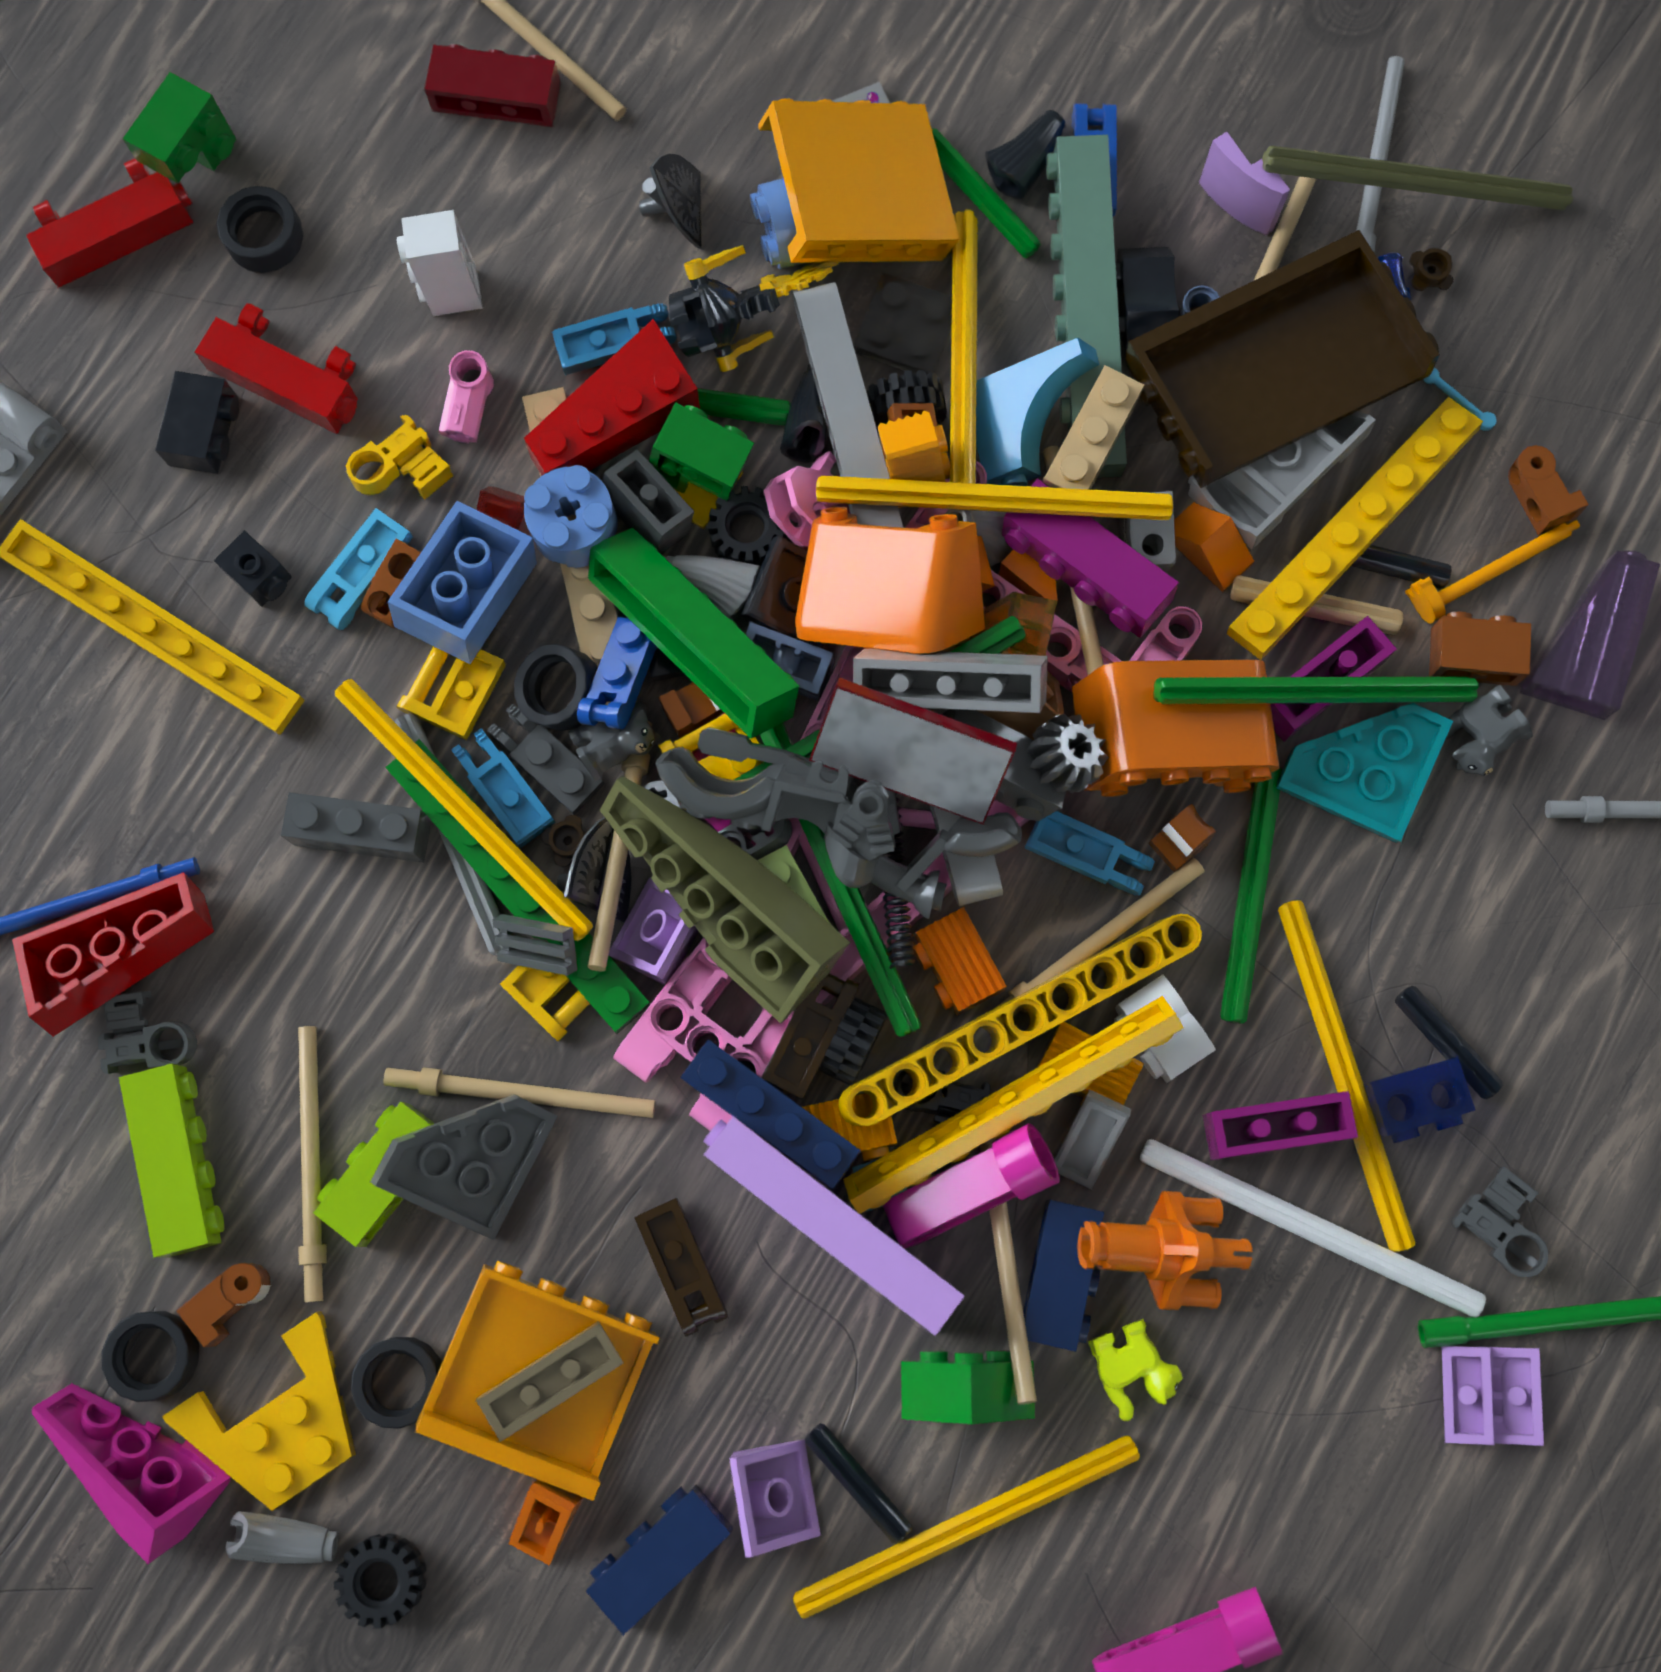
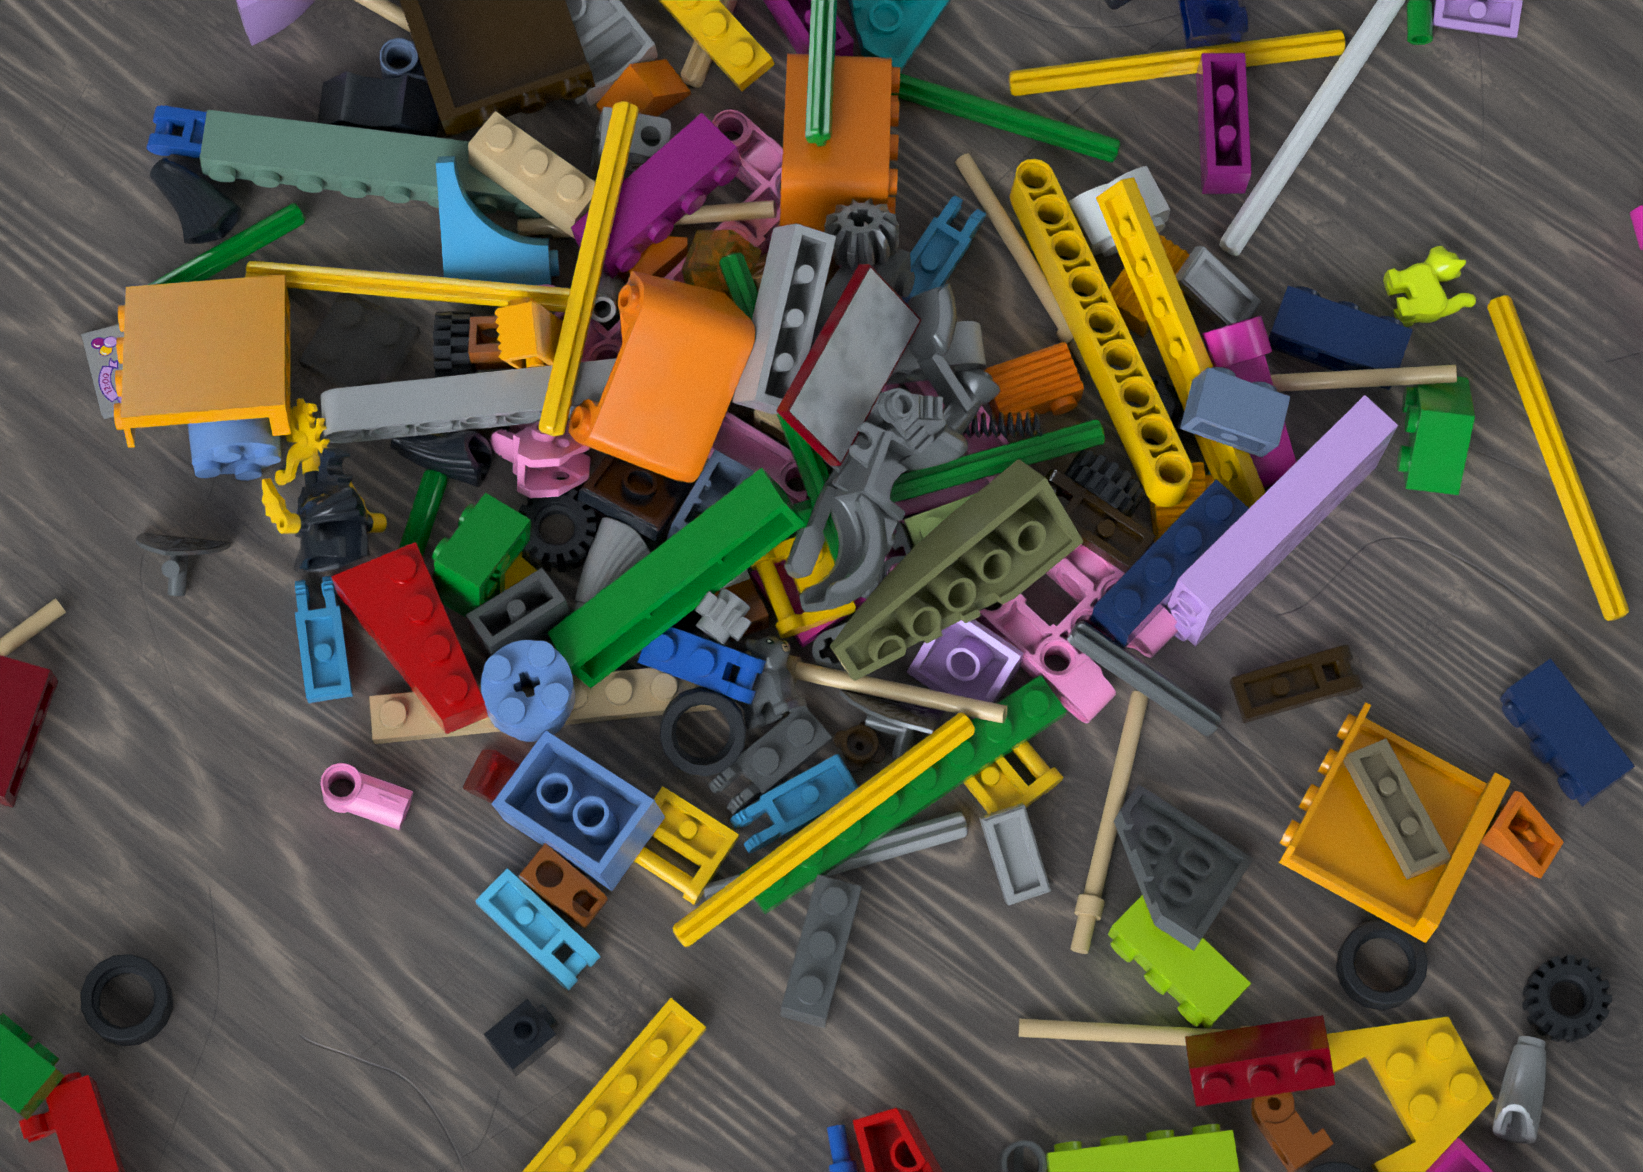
camera: 90 degrees left, 5 degrees down
black brick [155,371,239,474] -> none
red brick [195,303,358,434] -> none
yellow piece [346,415,453,500] -> none
white brick [397,210,483,317] -> none
dark grey tile [492,914,578,976] -> none
lavender slope [730,1440,821,1557] -> none
black axle [805,1423,912,1544] -> none
orange wheel [1077,1191,1252,1310] -> none
dark orange leg [1148,804,1217,872] -> none
none -> light grey gear [695,588,752,645]
none -> light grey tile [979,803,1051,906]
none -> dark grey axle [1067,621,1222,736]
none -> sand blue brick [1180,367,1290,457]
none -> dark red brick [1185,1015,1335,1107]

